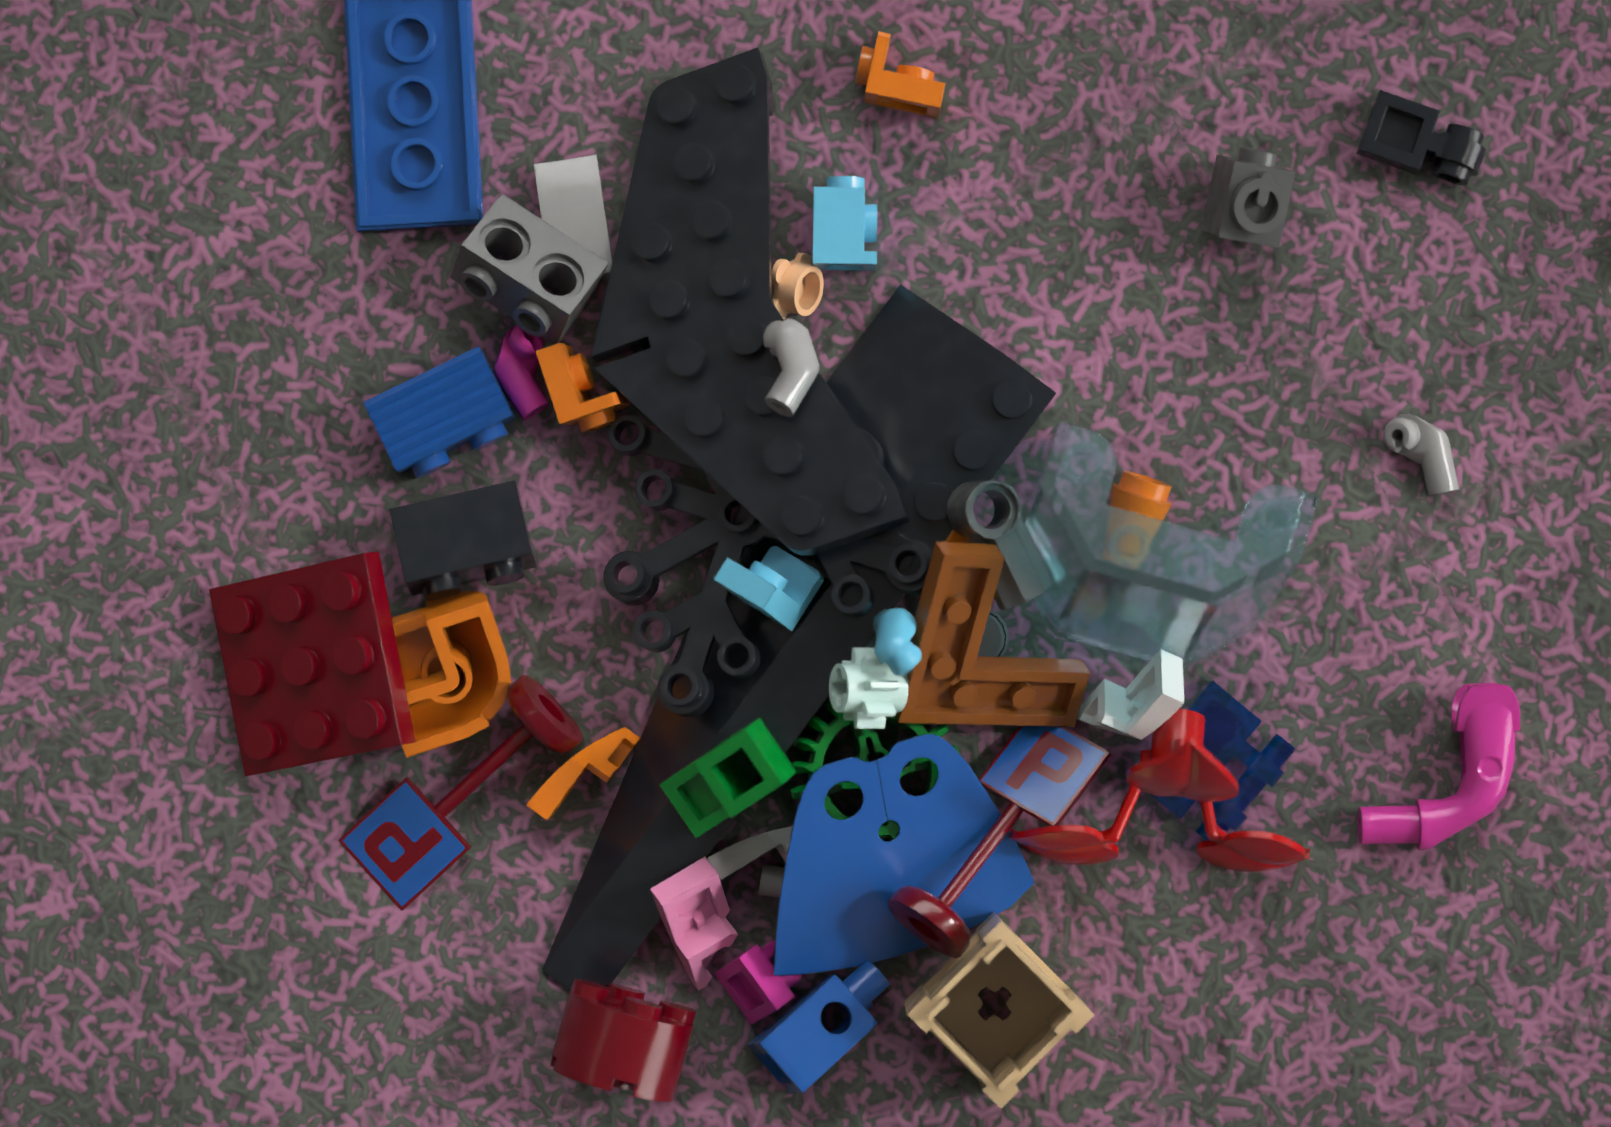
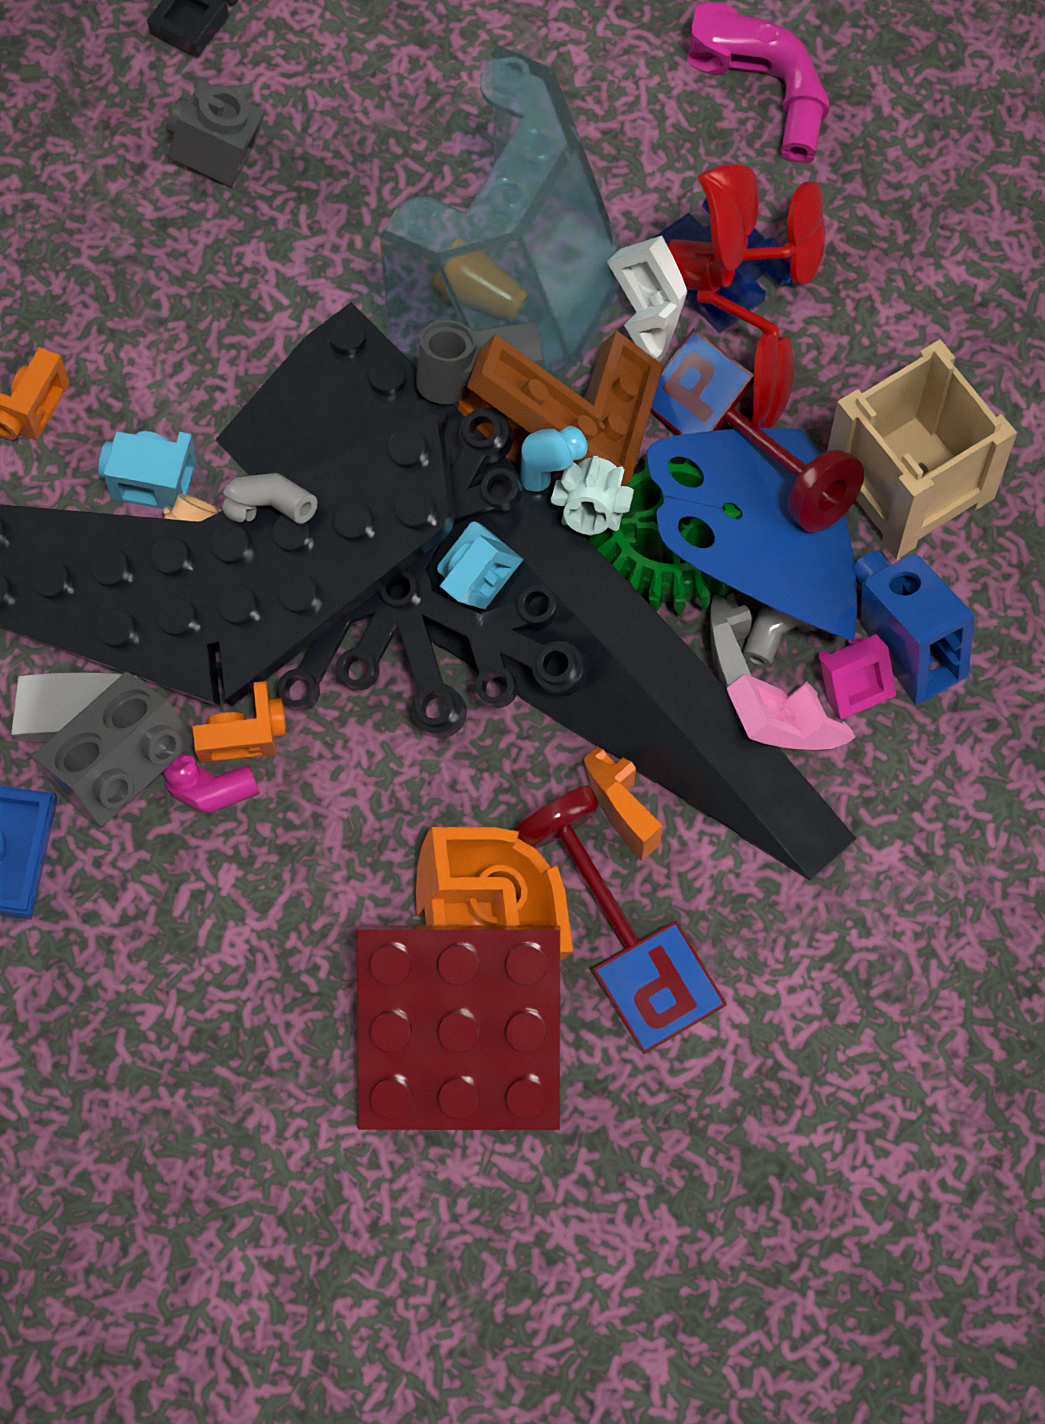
camera: 85 degrees left, 20 degrees down
blue brick [363,346,516,479] -> none
black brick [389,480,537,600] -> none
dark red brick [550,979,696,1102] -> none
green brick [660,717,797,838] -> none
light grey arm [1383,414,1460,496] -> none

